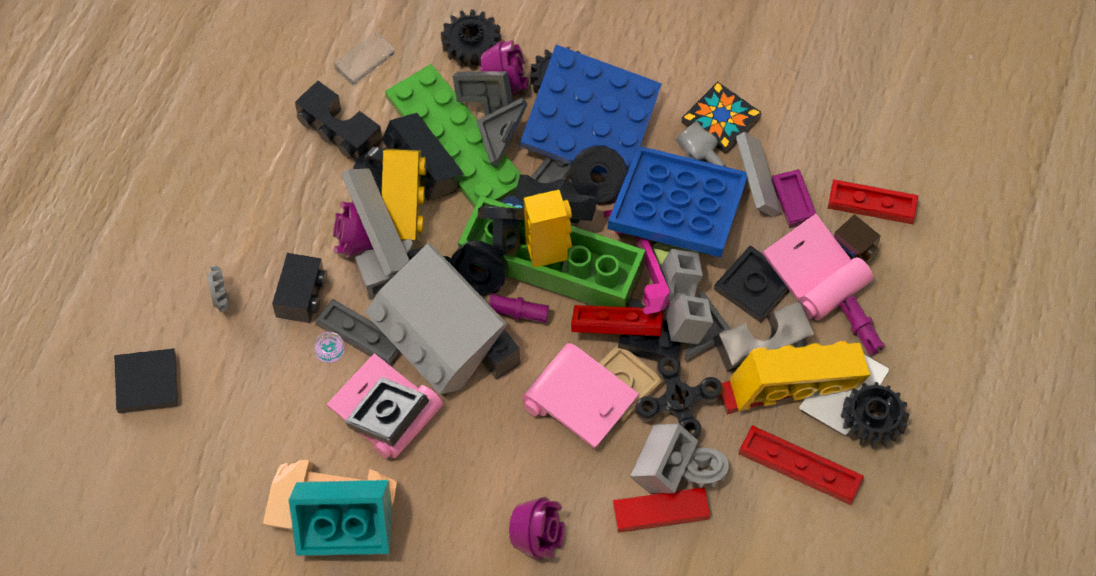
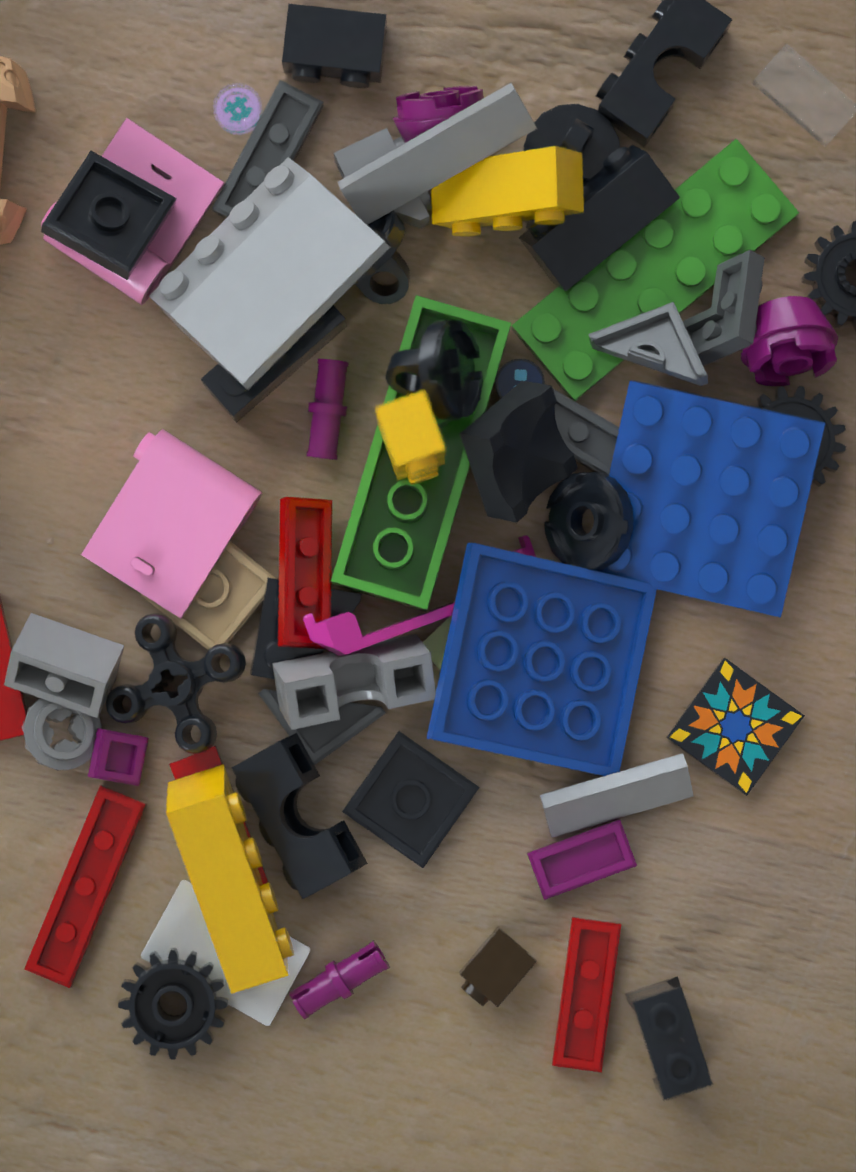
camera: 85 degrees right, 25 degrees up
black tile [450,240,509,296] -> none
light grey piece [675,121,725,166] -> none
bright pink door [762,214,873,321] -> none
none -> magenta tile [88,728,149,786]
none -> black window [625,976,713,1100]

